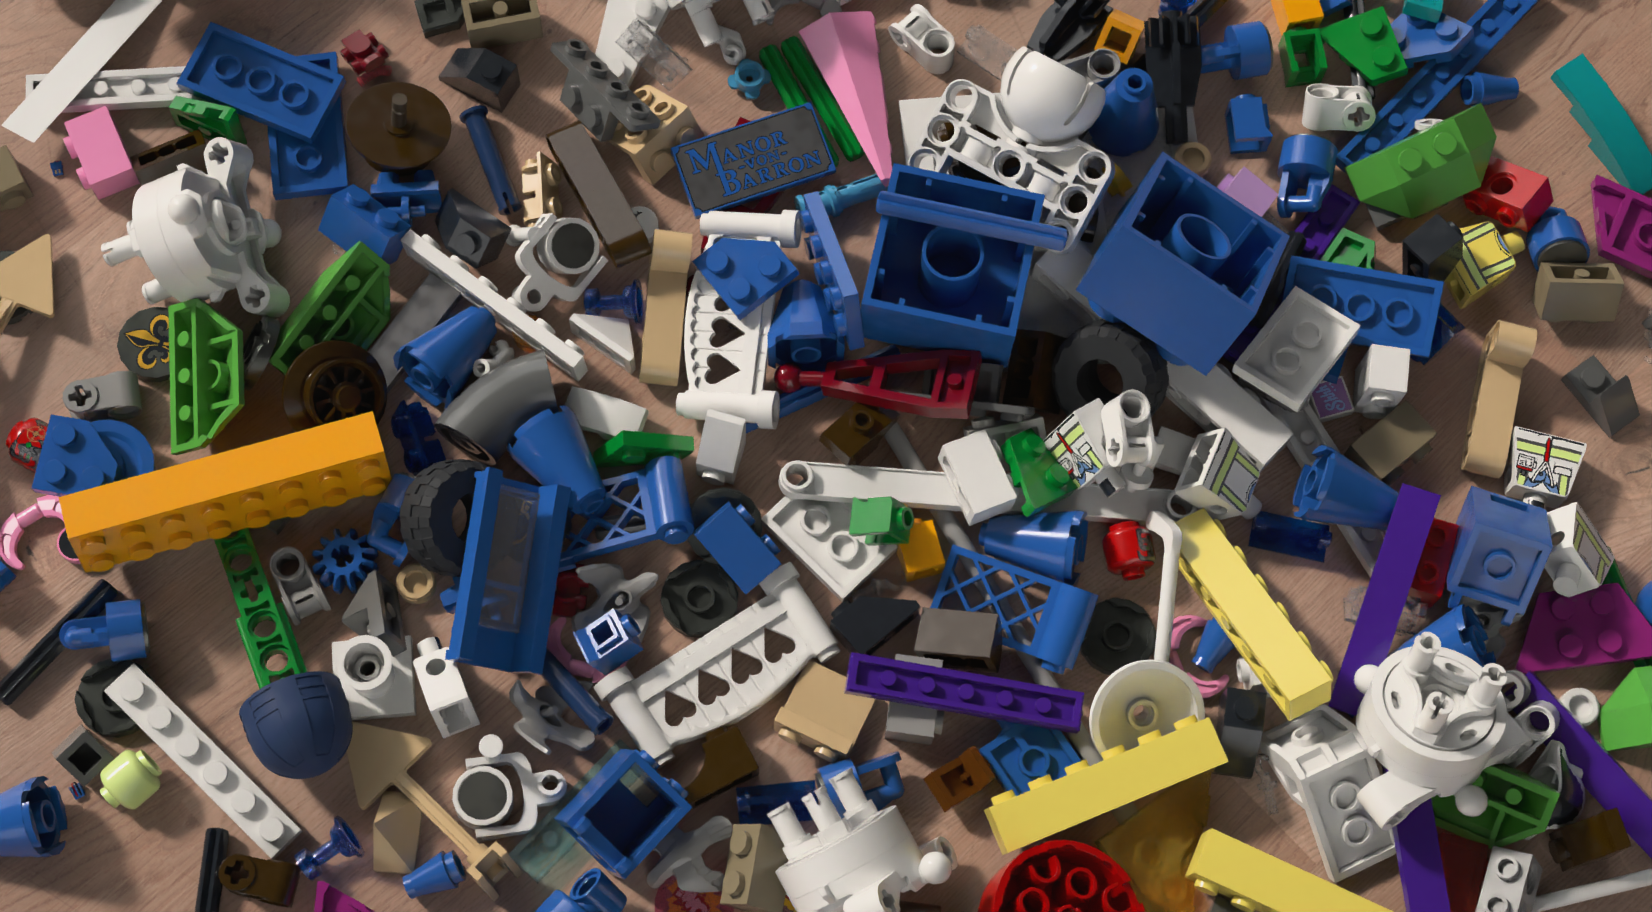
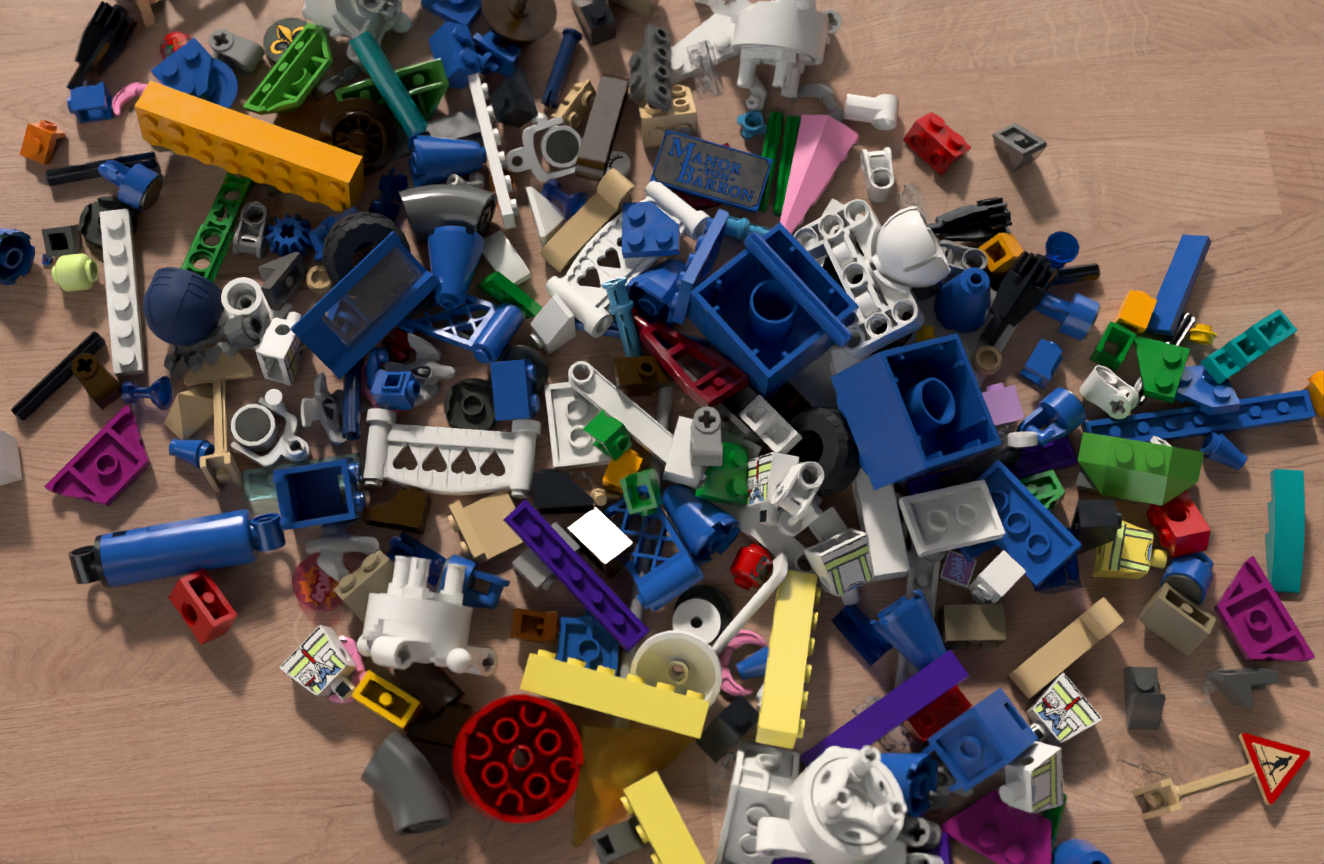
camera: 40 degrees right, 0 degrees up
none -> dark grey sword [164,314,265,380]
none -> teal brick [349,30,428,138]
none -> blue arm [366,347,389,390]
none -> tan animal [590,488,622,506]
none -> dark azure pin [601,277,643,357]
none -> green window [619,468,663,517]
none -> white piece [672,599,721,645]
none -> light grey piece [690,406,723,466]
none -> white slope [739,395,802,454]
none -> white tile [1007,431,1038,447]

